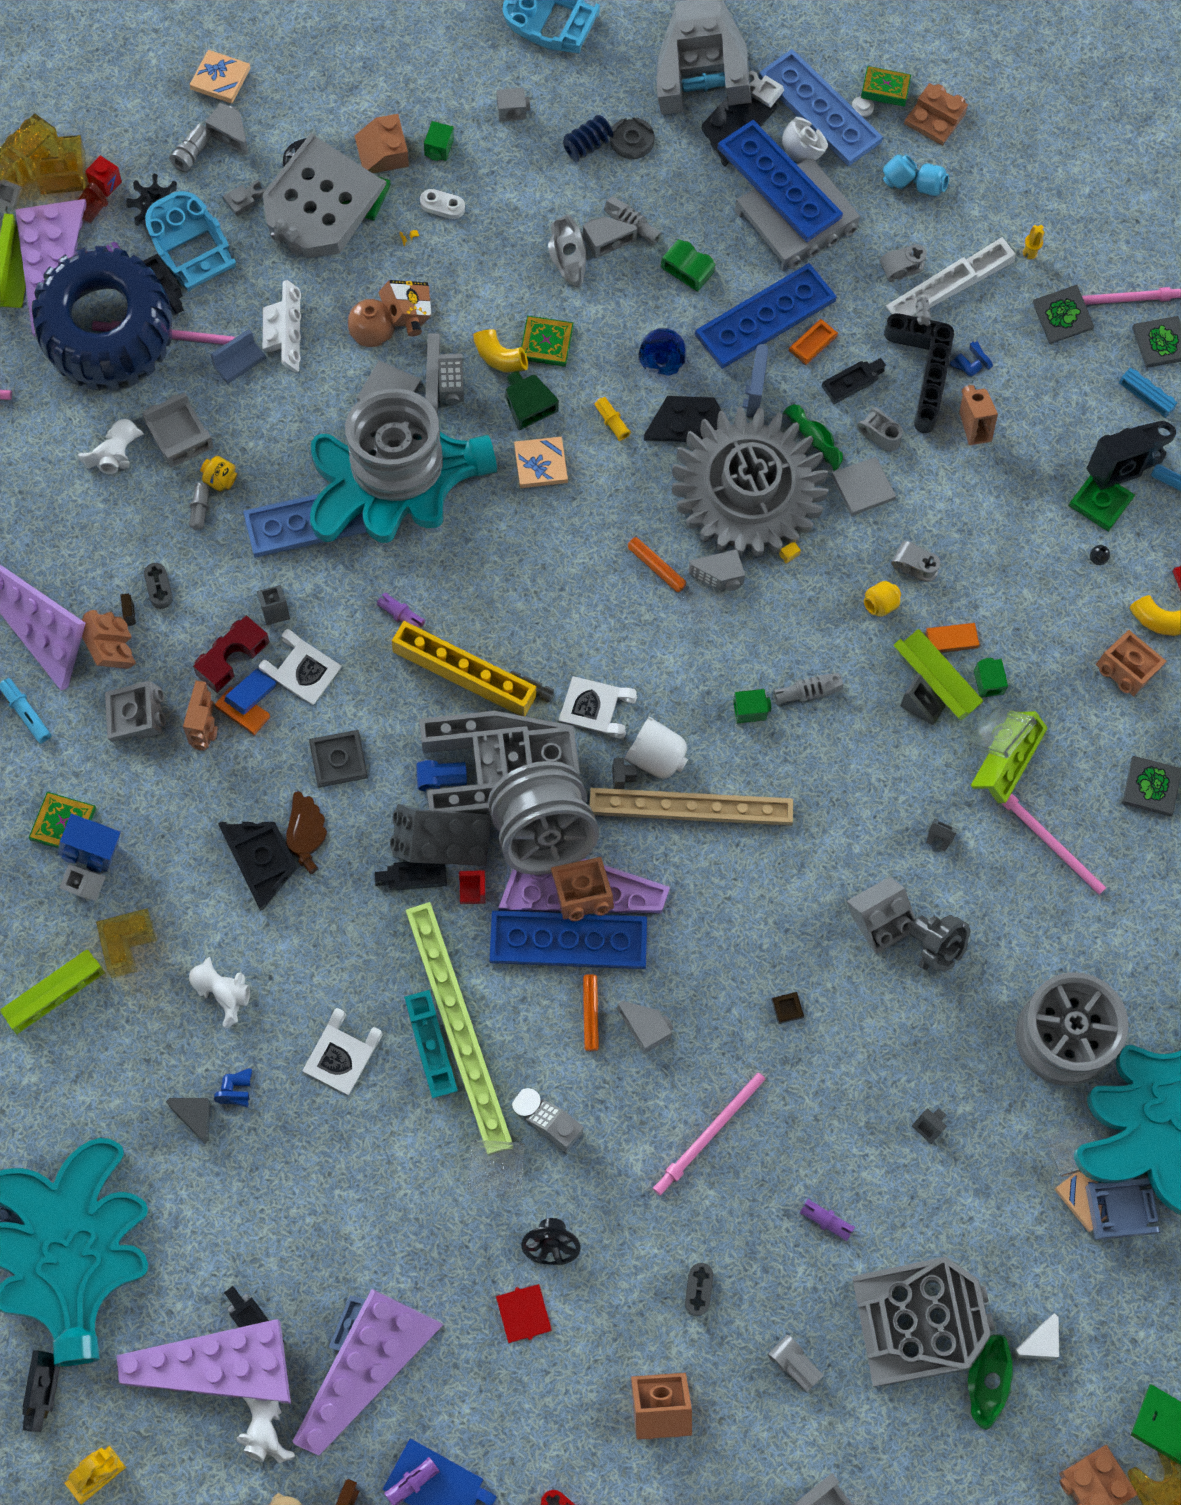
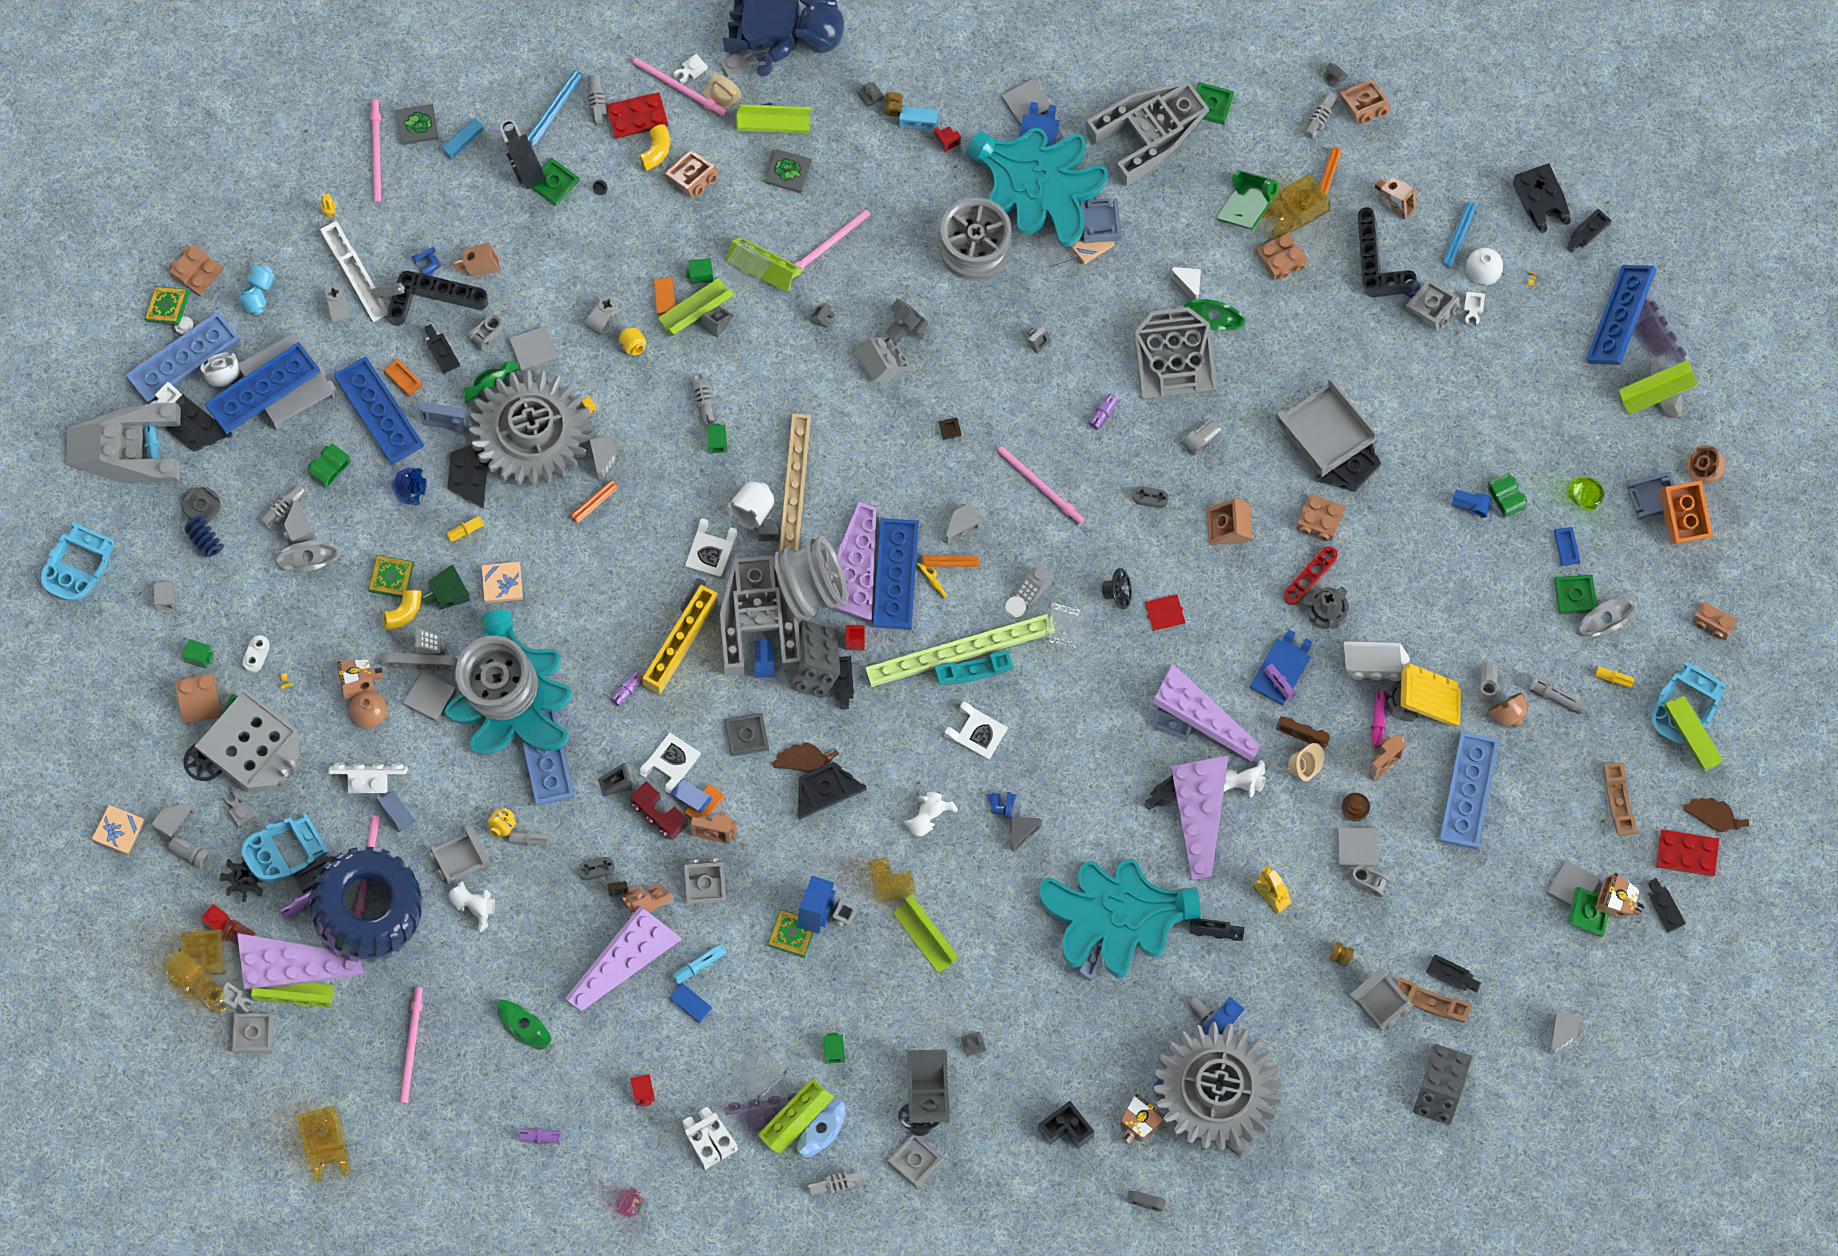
camera: 85 degrees left, 0 degrees up
nougat plate [551,857,614,921] -> none
dark grey tile [1032,285,1094,344] -> none
none -> yellow hand [916,563,948,599]

